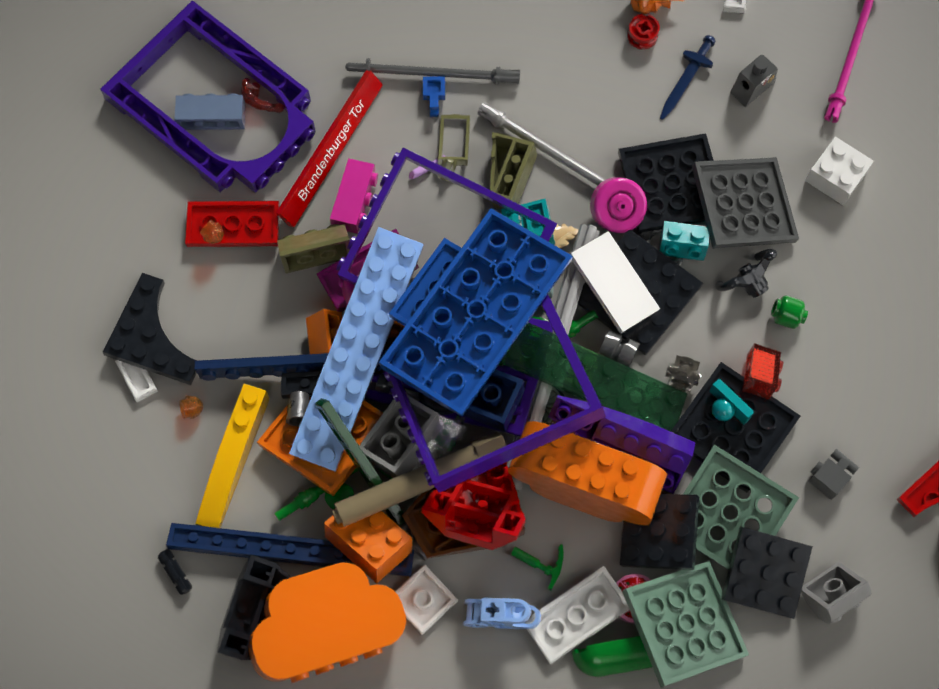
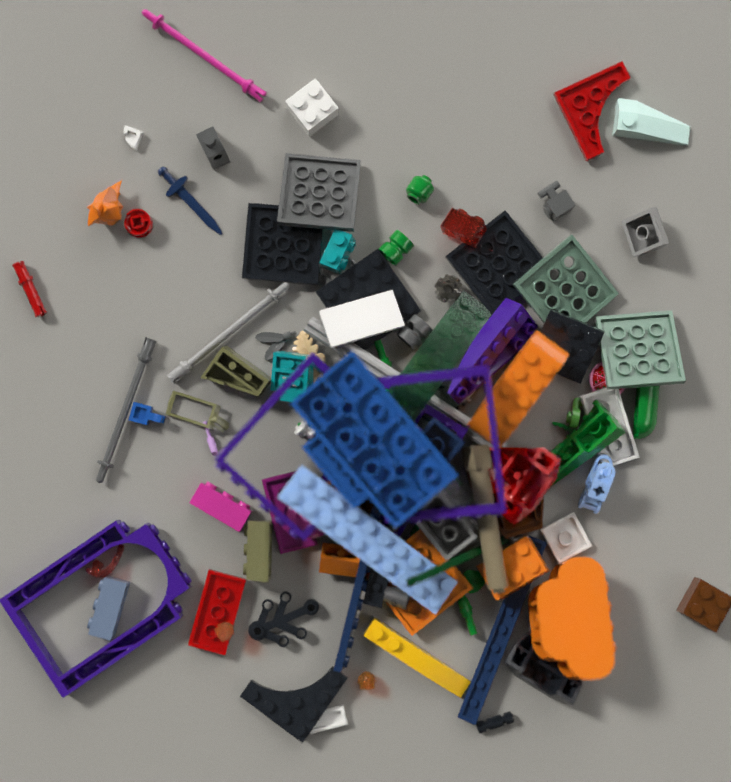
camera: 75 degrees left, 15 degrees up
red tile [276,70,383,227] -> none
dark pink wheel [590,177,647,233] -> none
teal tile [709,379,754,424] -> none
black piece [716,249,777,298] -> none
black plate [721,526,813,619] -> none
none -> black plant [248,591,319,647]
none -> dark grey piece [255,331,297,361]
none -> green wheel [379,230,414,266]
none -> green wedge [551,400,626,487]
none -> bright green plate [566,397,582,428]

